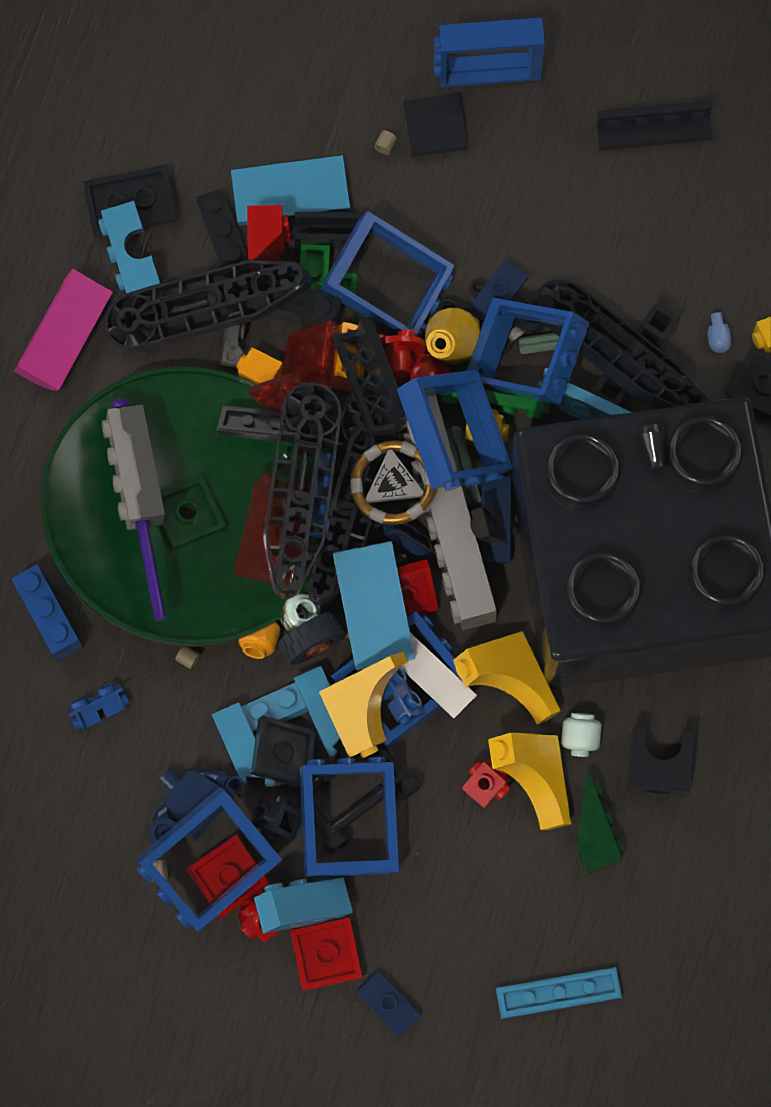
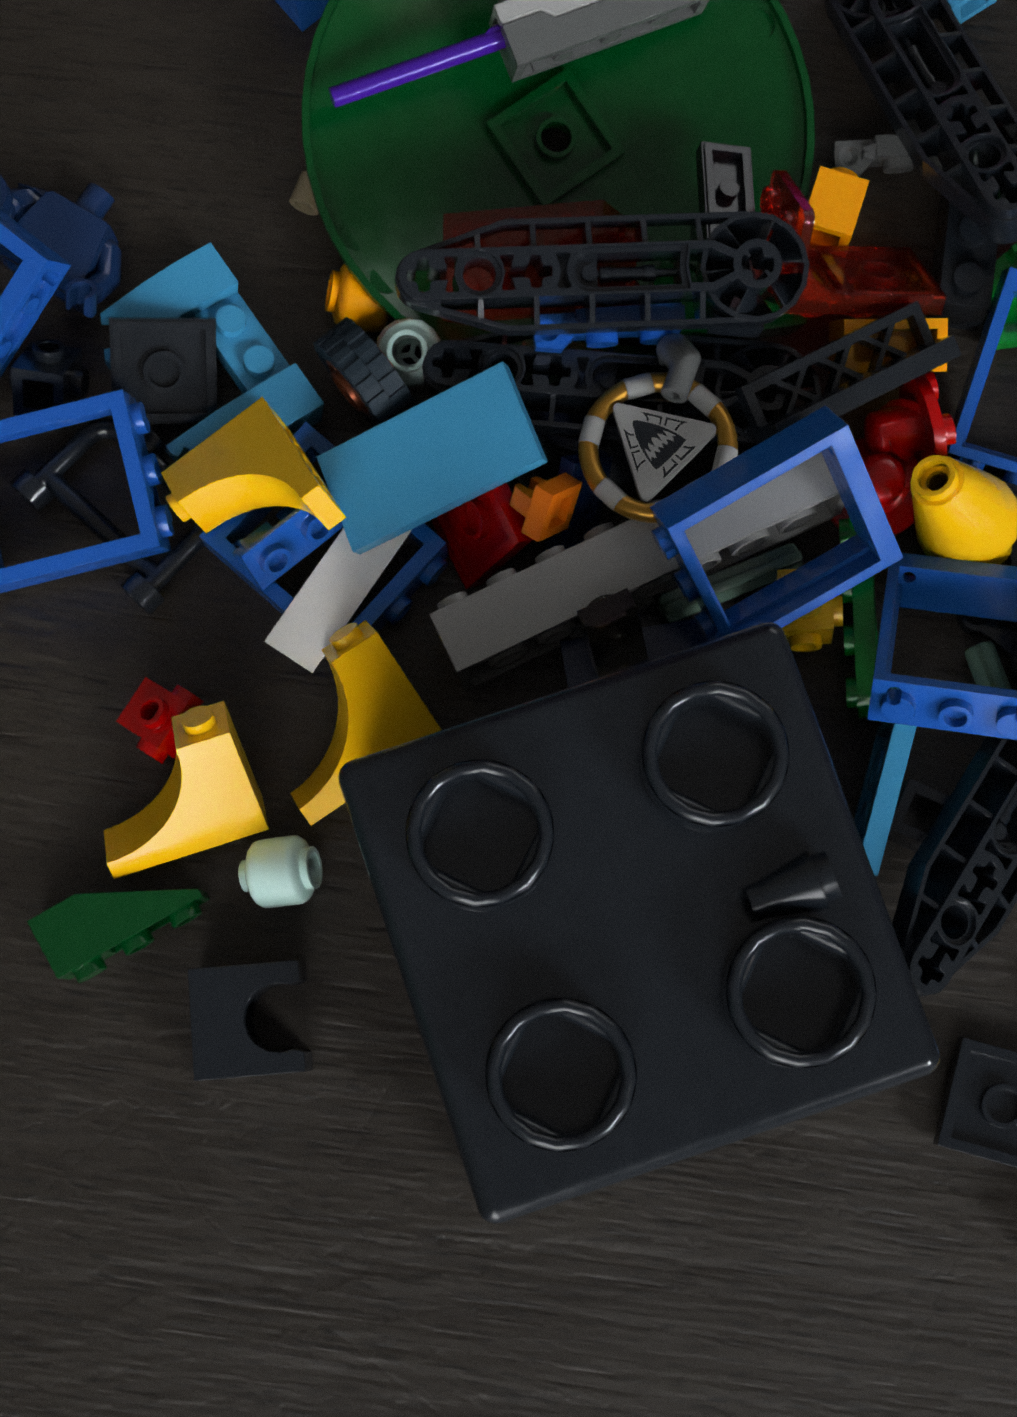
camera: 80 degrees right, 5 degrees up
blue hinge [66,682,130,730] -> none
none -> orange tile [510,472,583,542]
none -> dark grey arm [656,333,701,403]

